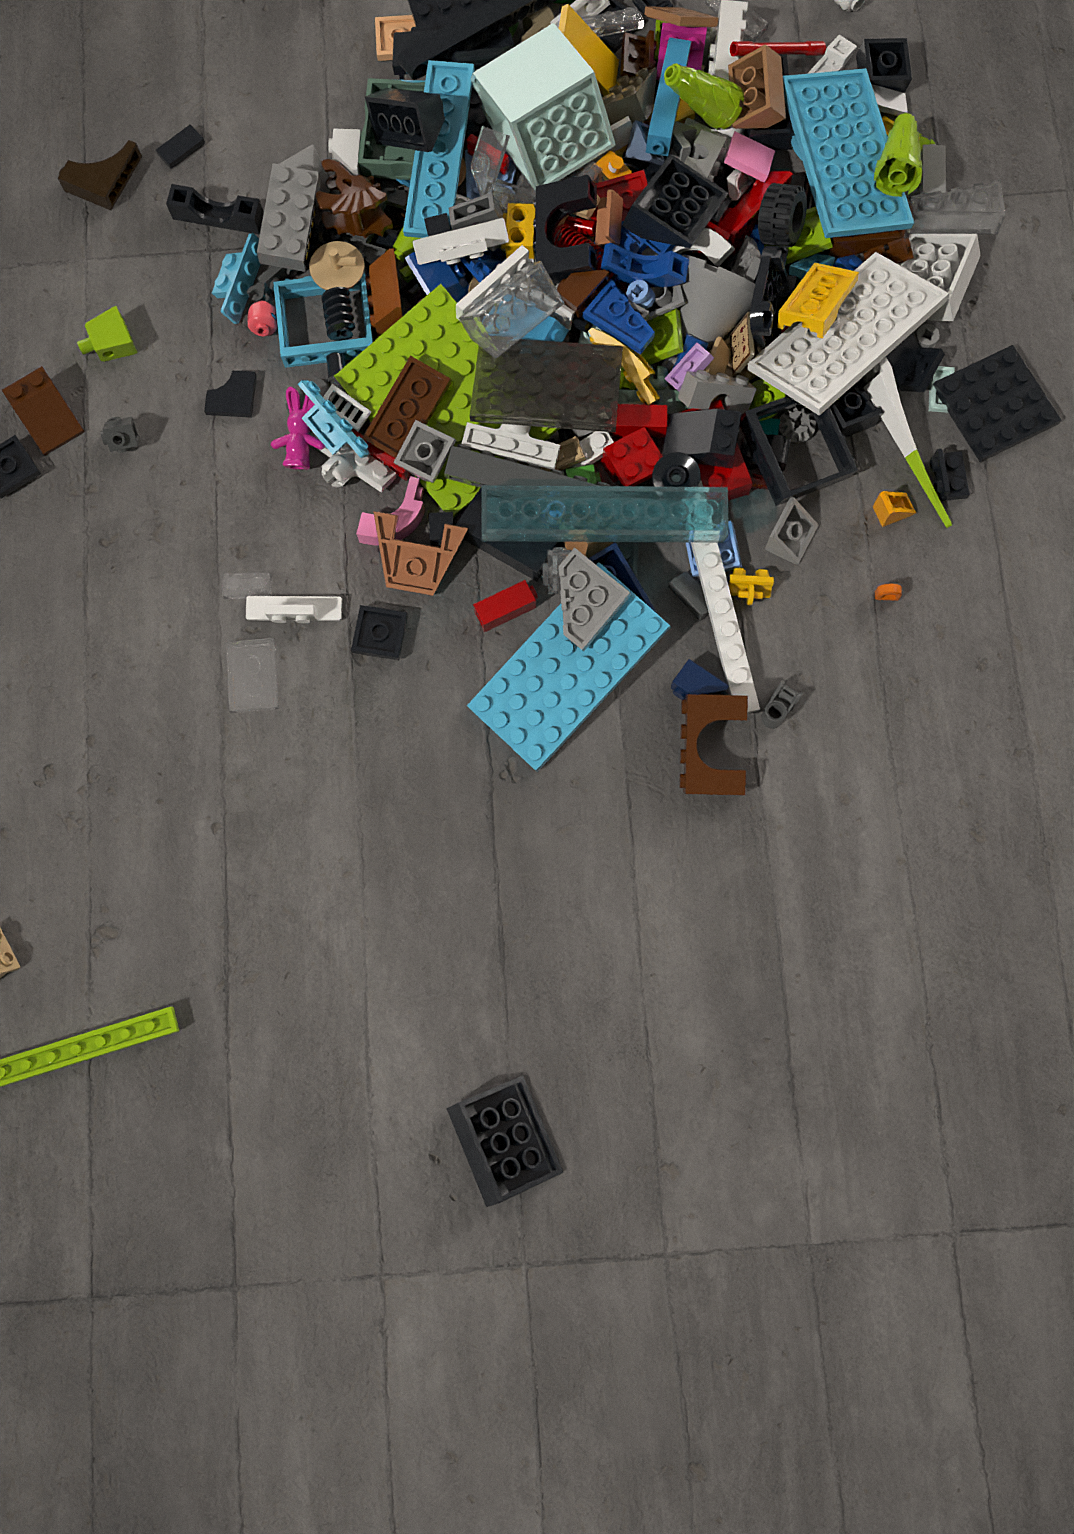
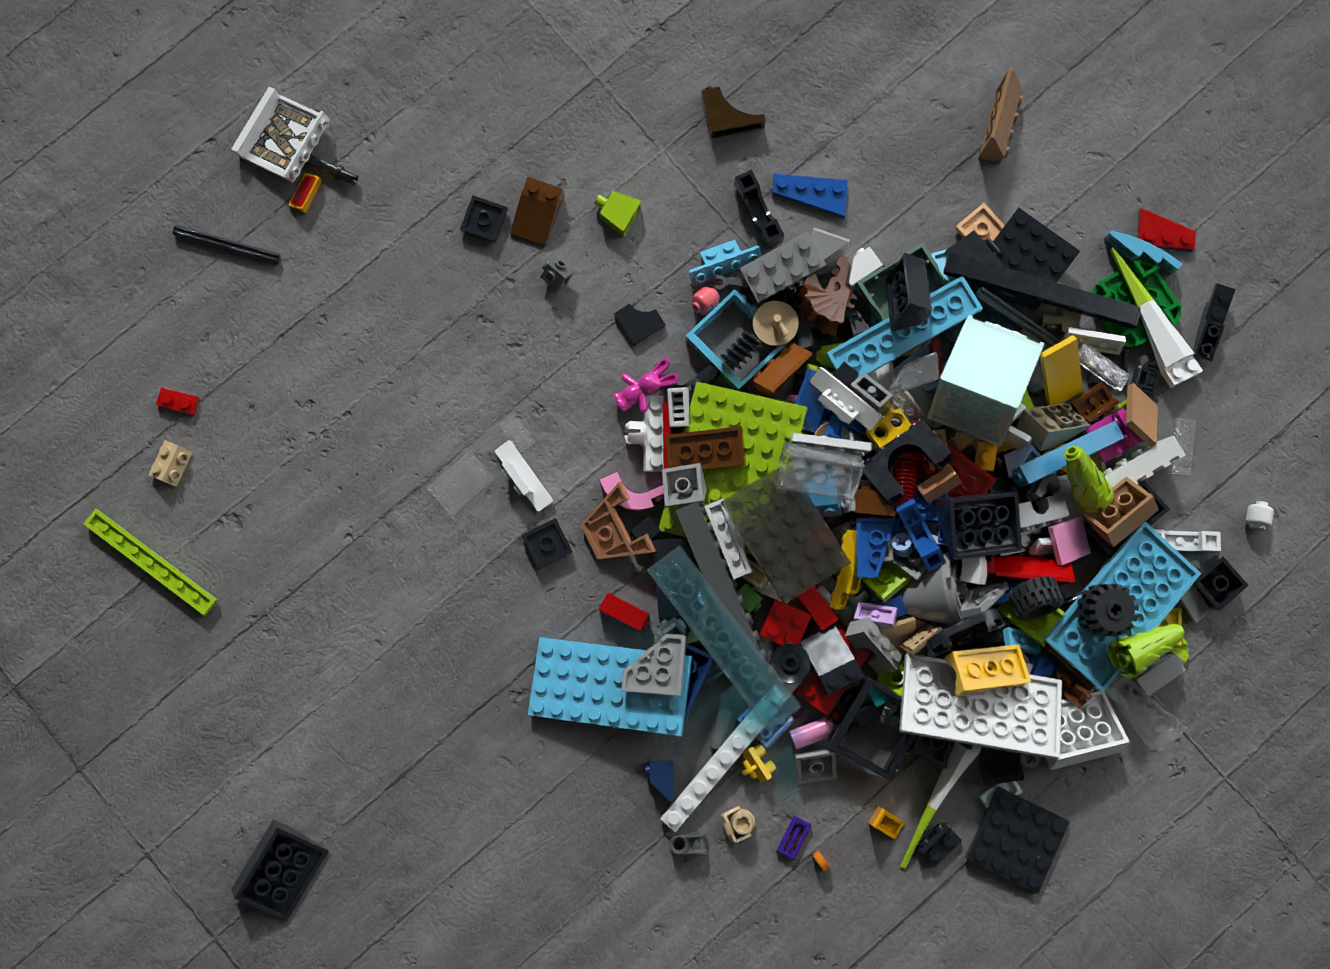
camera: 50 degrees right, 5 degrees up
black tile [156,124,205,169] -> none
medium azure bracket [298,380,370,458] -> none
reddish brown arch [679,694,748,795] -> none
red piece [730,41,826,56] -> none
none -> tan piece [721,806,755,843]
none -> blue wing [772,174,848,218]
none -> dark purple tile [776,815,812,860]
none -> bright pink brick [789,717,834,750]
none -> black wheel [1076,584,1139,636]

